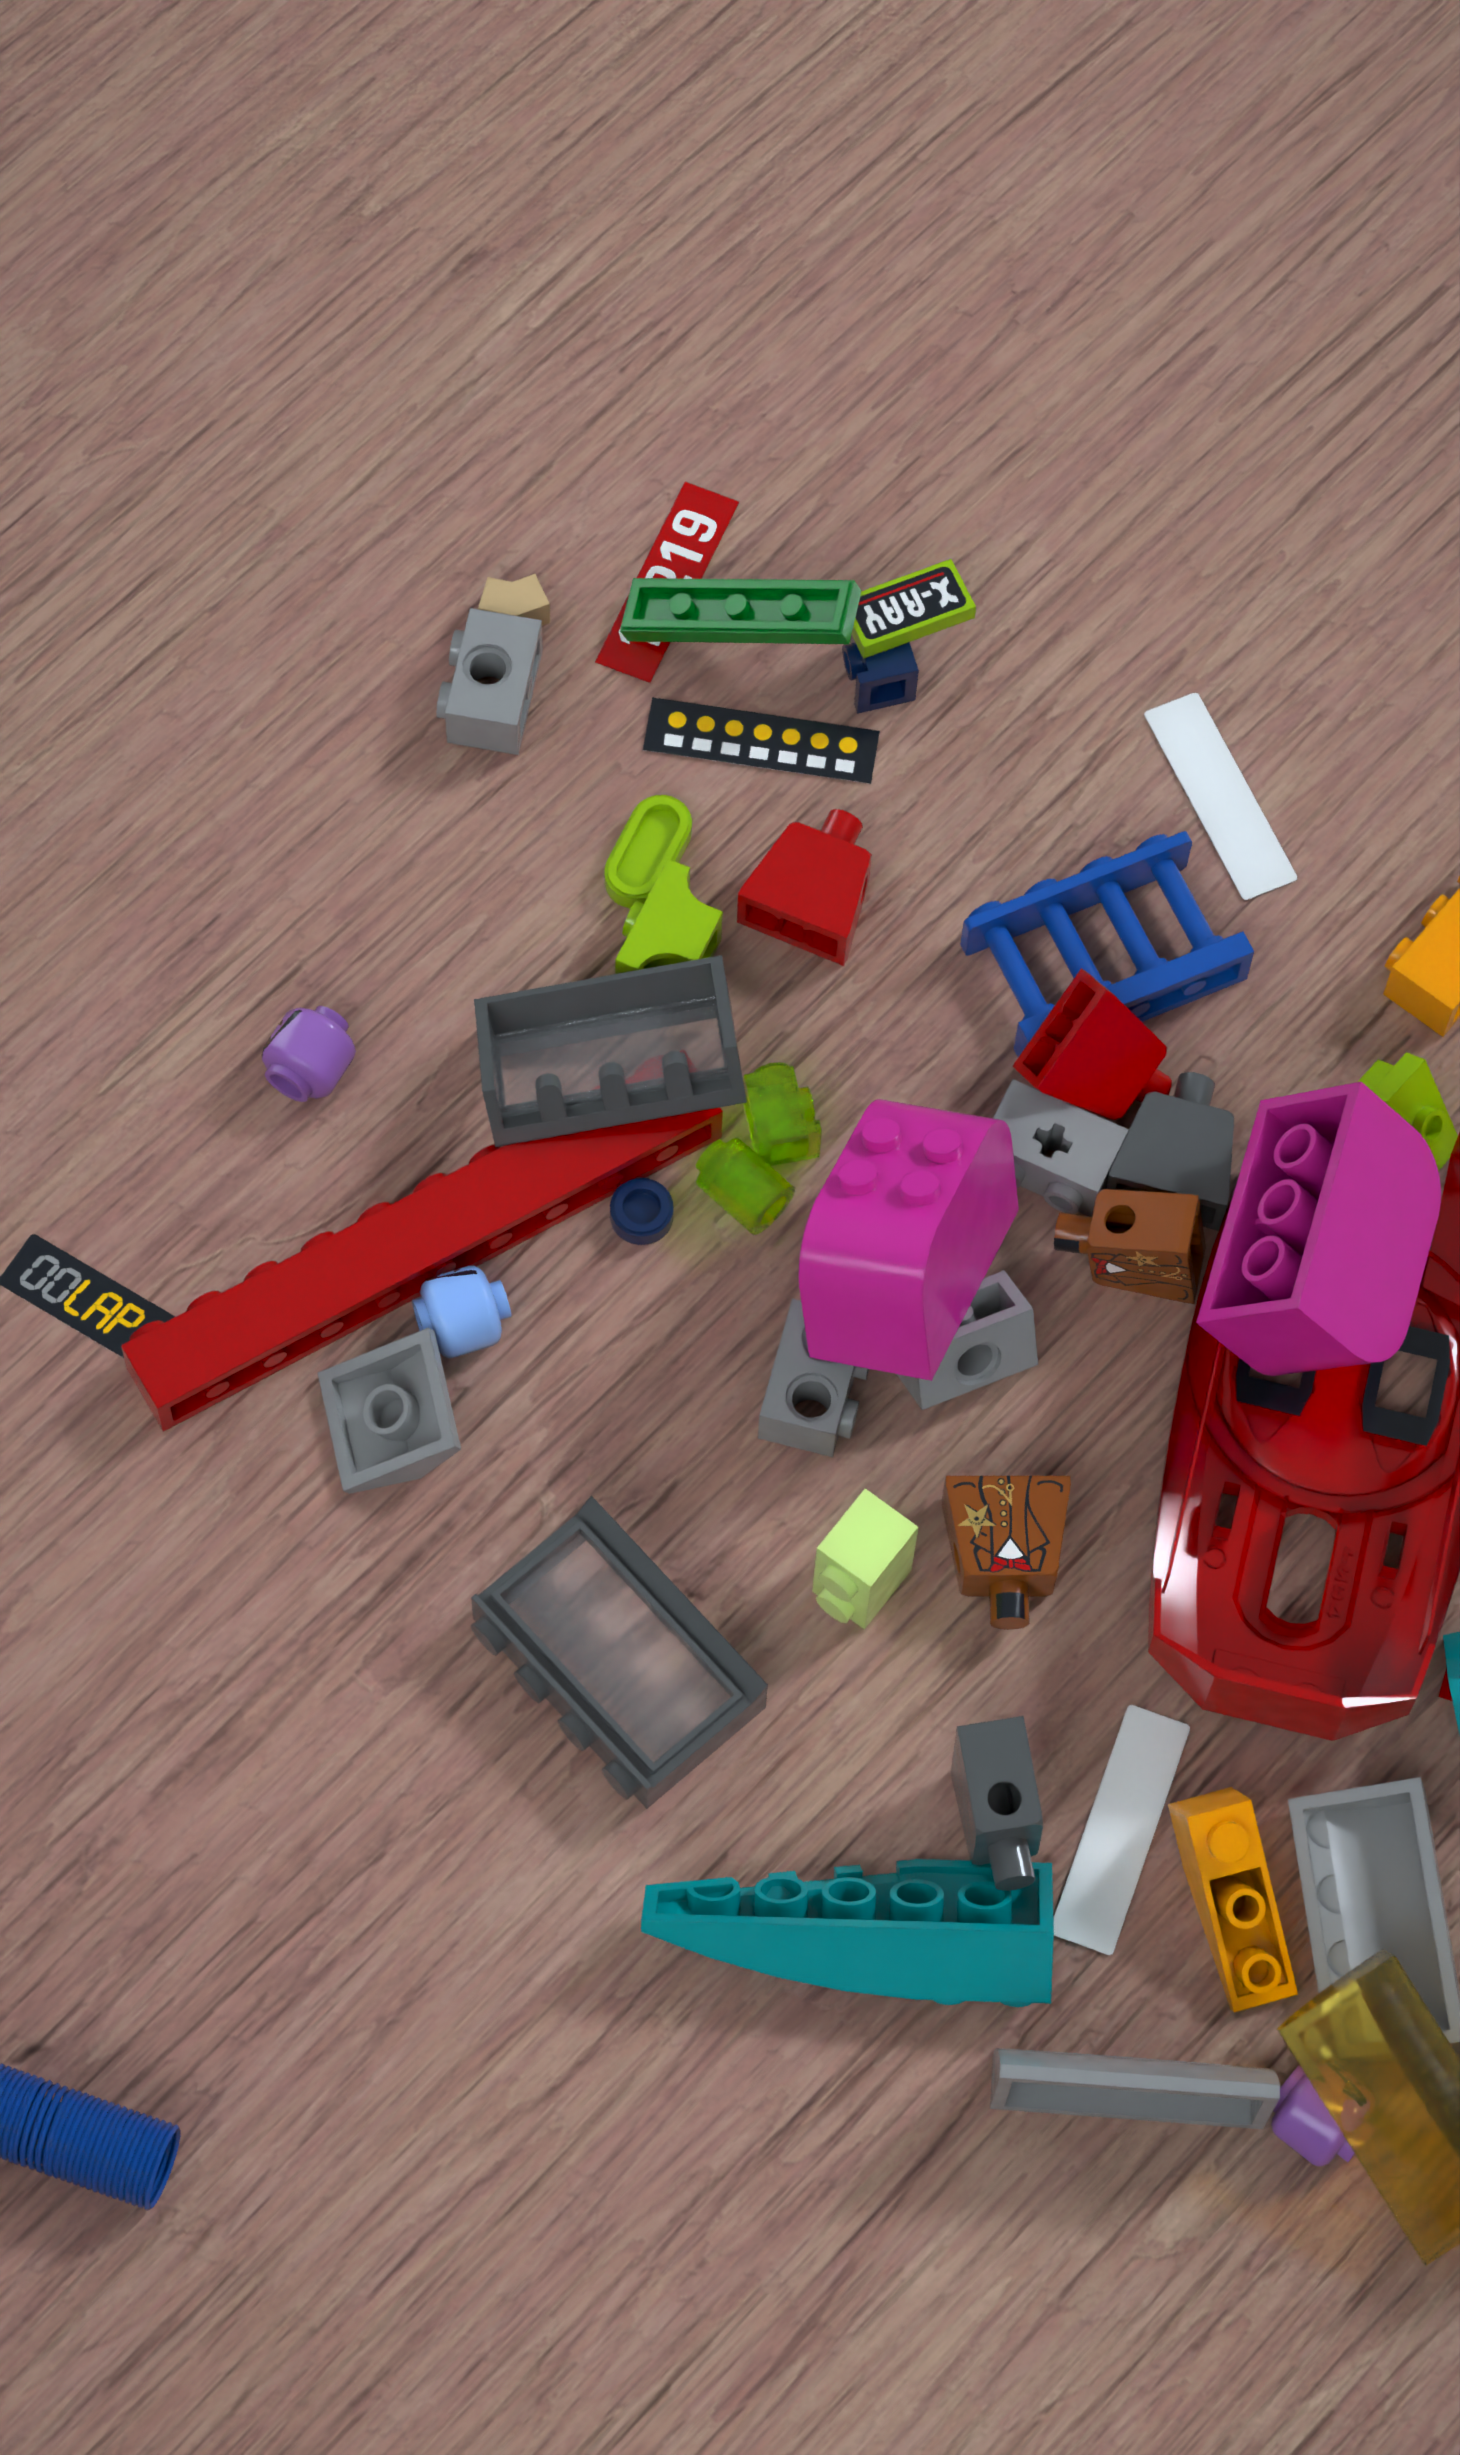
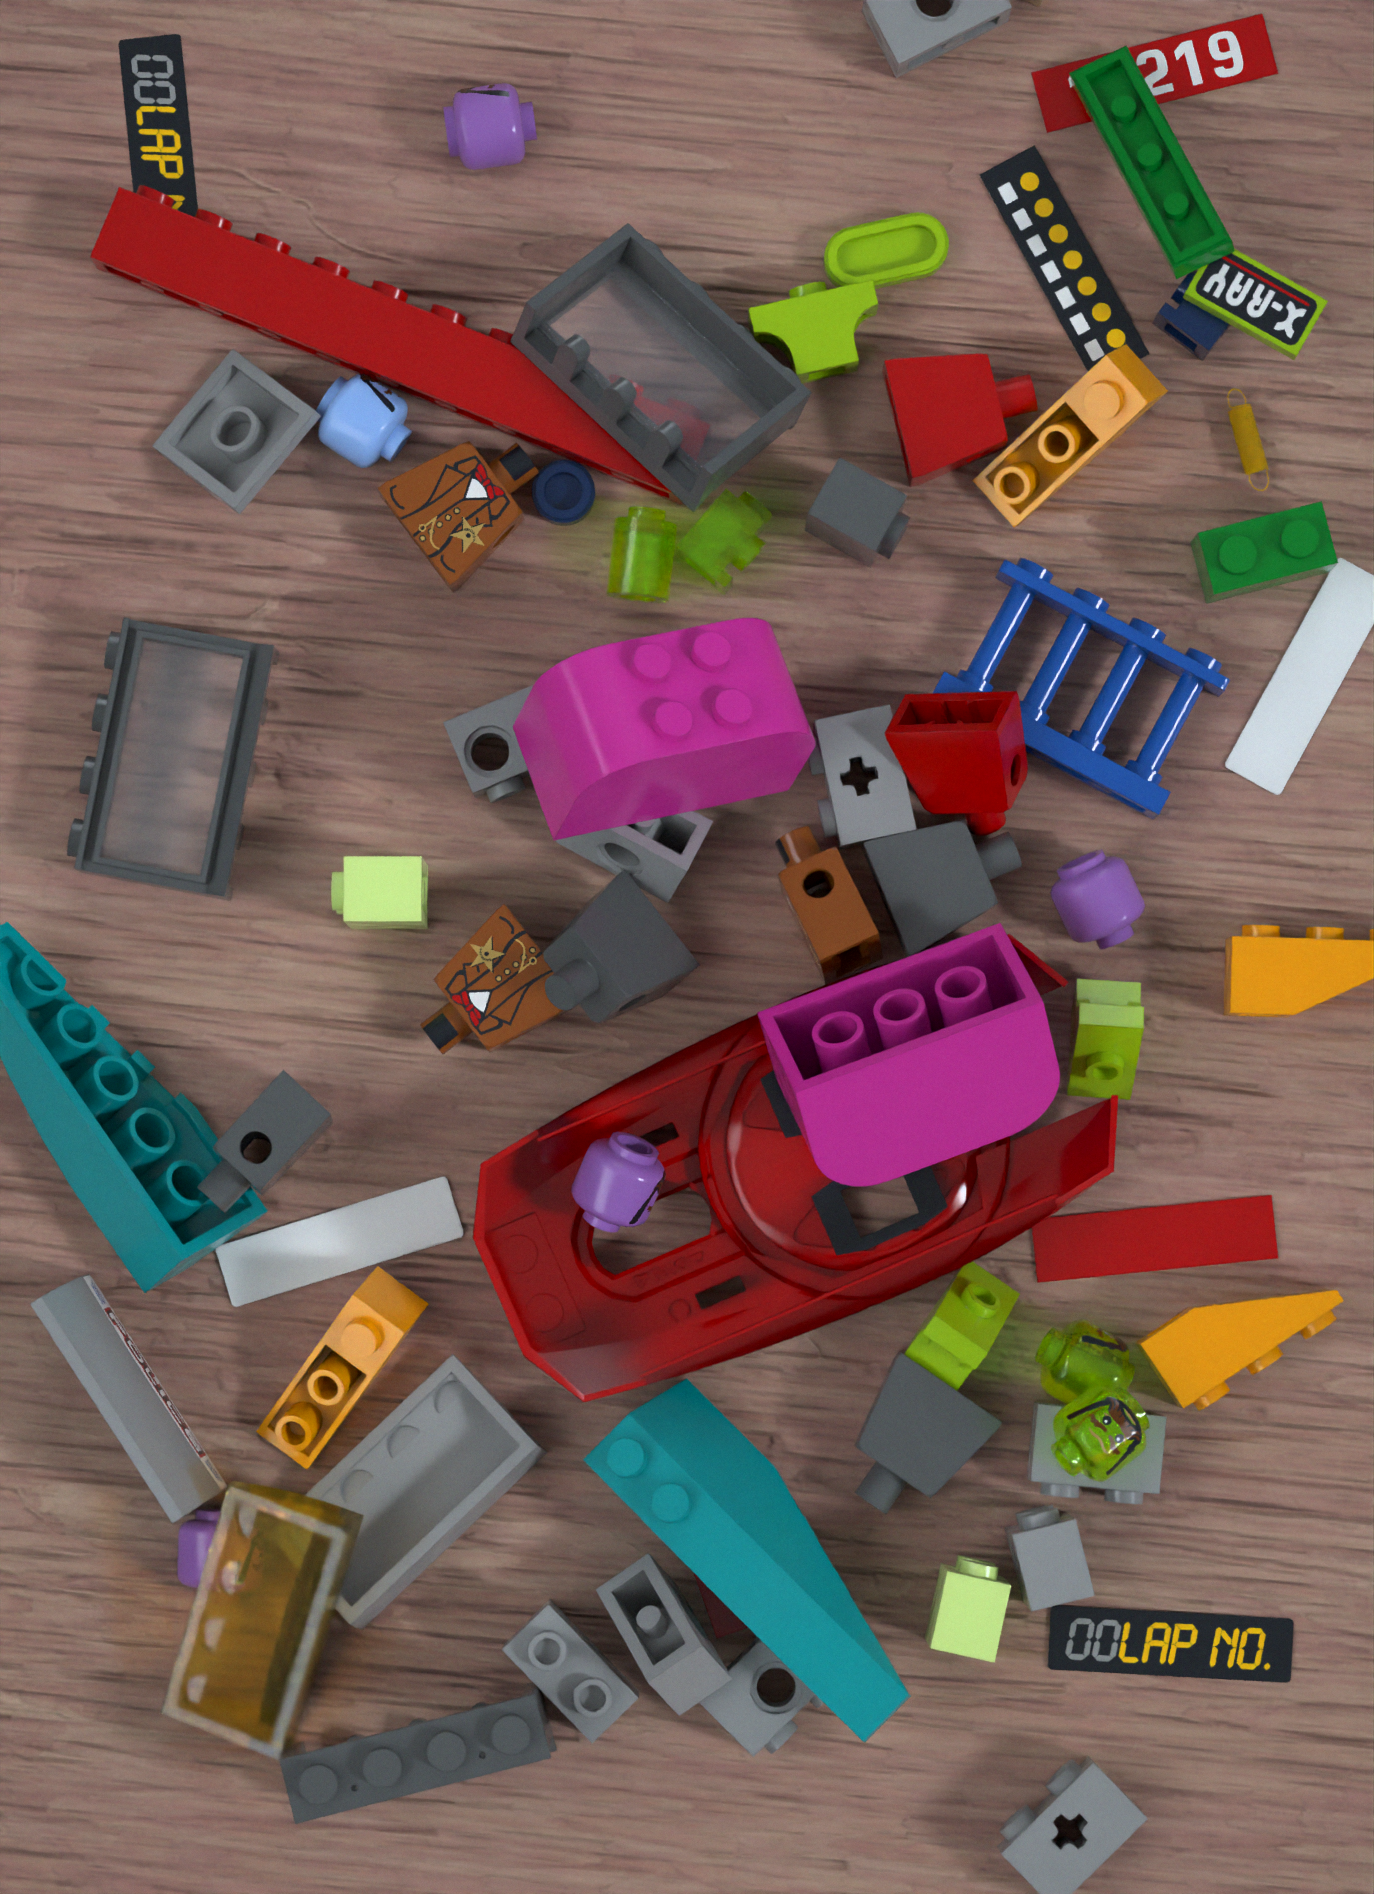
camera: 55 degrees right, 20 degrees up
none -> dark orange torso [378,441,539,593]
none -> dark grey torso [543,870,700,1024]
none -> medium lavender head [571,1132,666,1233]
none -> dark grey brick [805,457,911,568]
none -> light orange slope [972,344,1168,528]
none -> medium lavender head [1050,849,1145,949]
none -> green brick [1190,501,1338,604]
none -> yellow piece [1227,388,1269,491]

